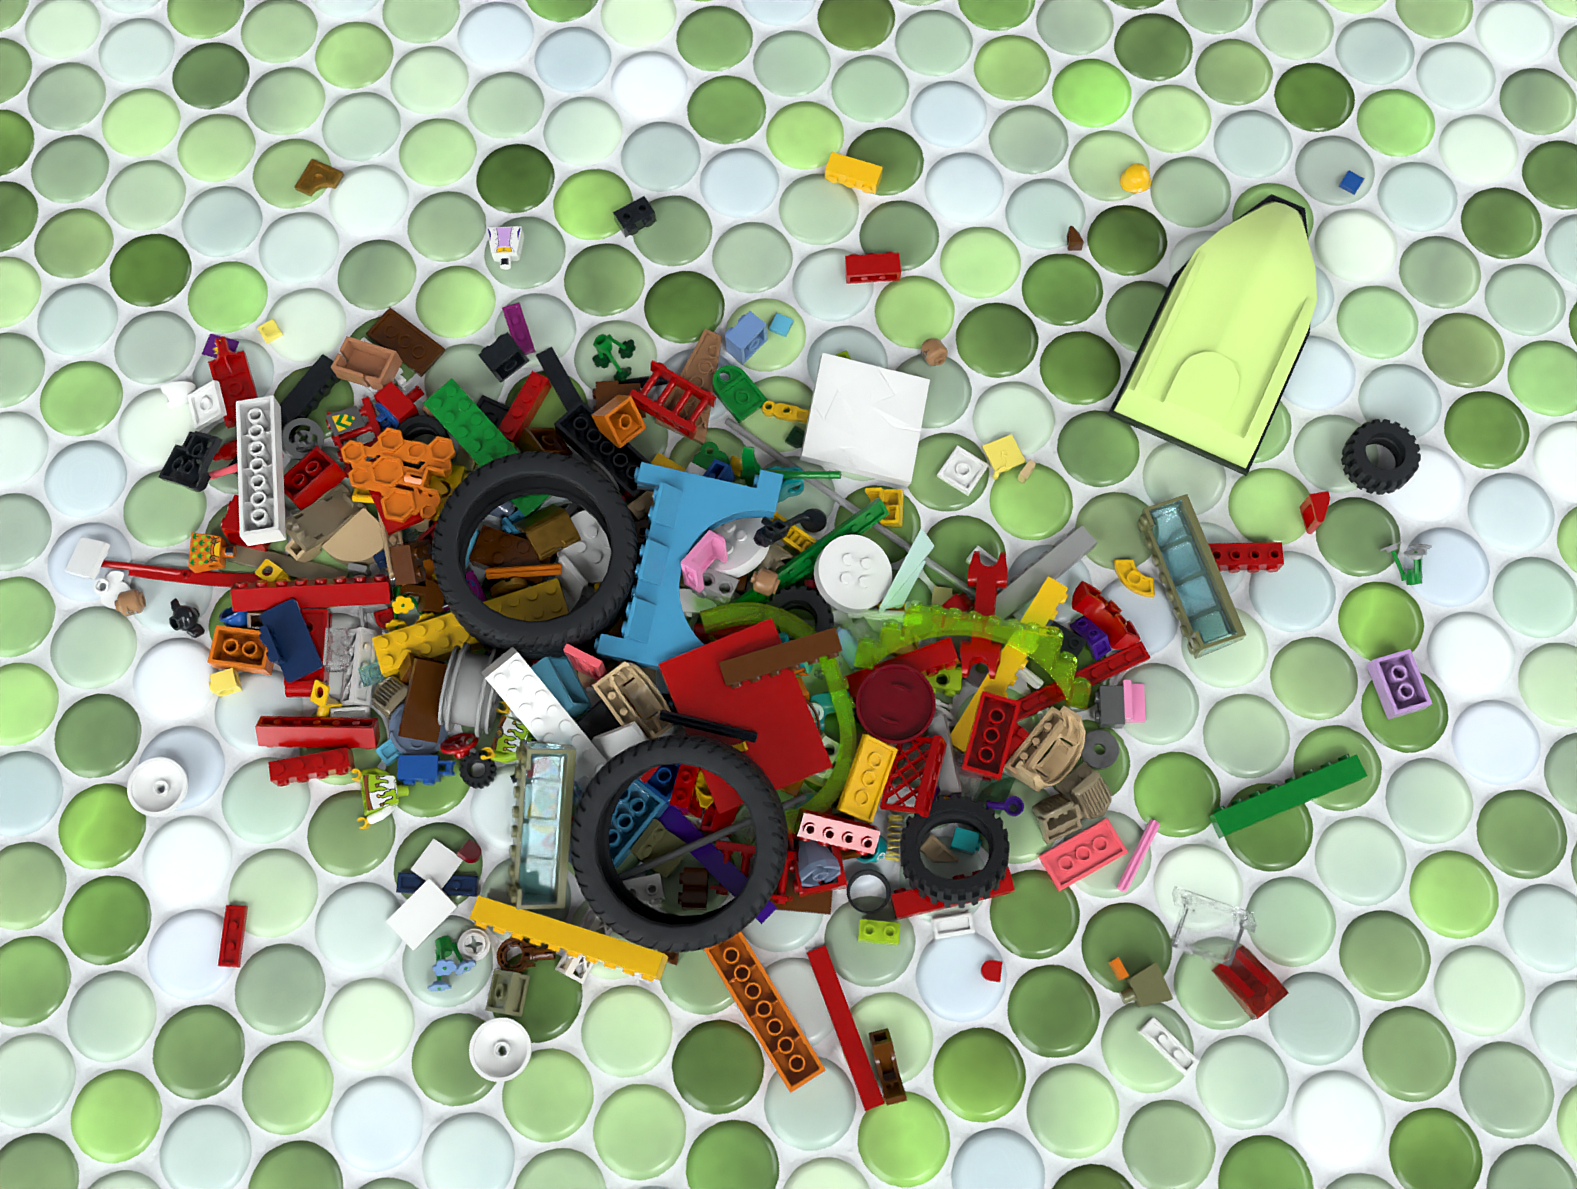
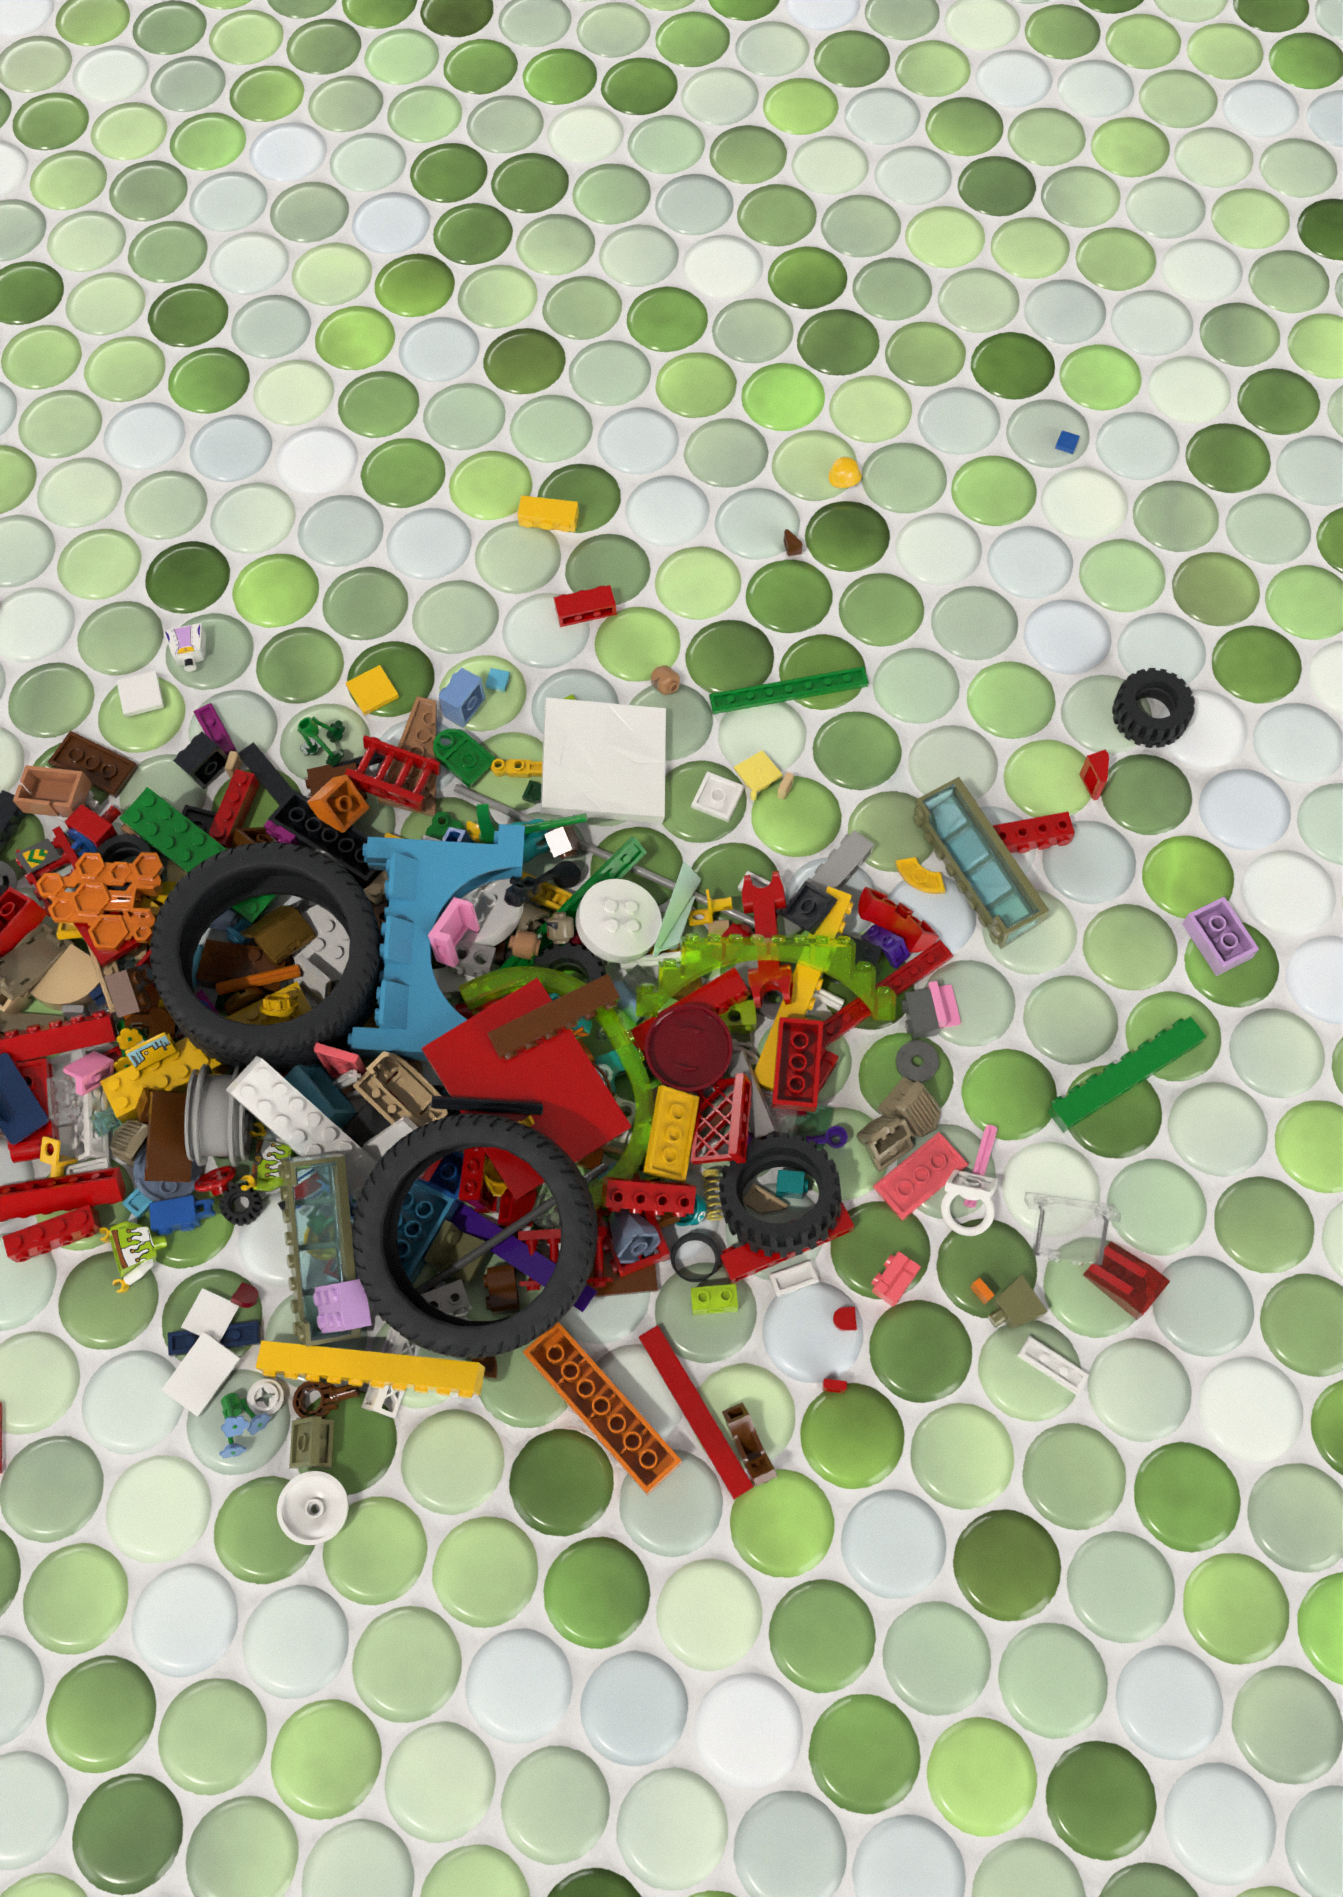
camera: 10 degrees left, 5 degrees down
black brick [613,196,656,238] -> none
yellow slope [865,487,904,527] -> none
tan piece [1004,706,1086,793] -> none
yellowish green piece [1108,194,1317,476] -> none
plant [1380,542,1432,585] -> none
none -> bright pink panel [63,1051,114,1096]
none -> white tile [117,671,164,717]
none -> yellow panel [125,1032,177,1071]
none -> tan tile [224,751,242,778]
none -> yellow piece [259,993,299,1025]
none -> magenta plate [264,820,299,846]
none -> lavender brick [313,1279,372,1333]
none -> white axle [333,1069,361,1090]
none -> yellow tile [345,665,399,716]
none -> brick [544,826,582,860]
none -> dark tan head [546,912,575,944]
none -> yellow bracket [688,889,733,926]
none -> green tile [709,666,869,714]
none -> black tile [781,881,838,935]
none -> red tile [822,1378,847,1394]
none -> coral brick [871,1252,921,1307]
none -> white tile [941,1169,998,1236]

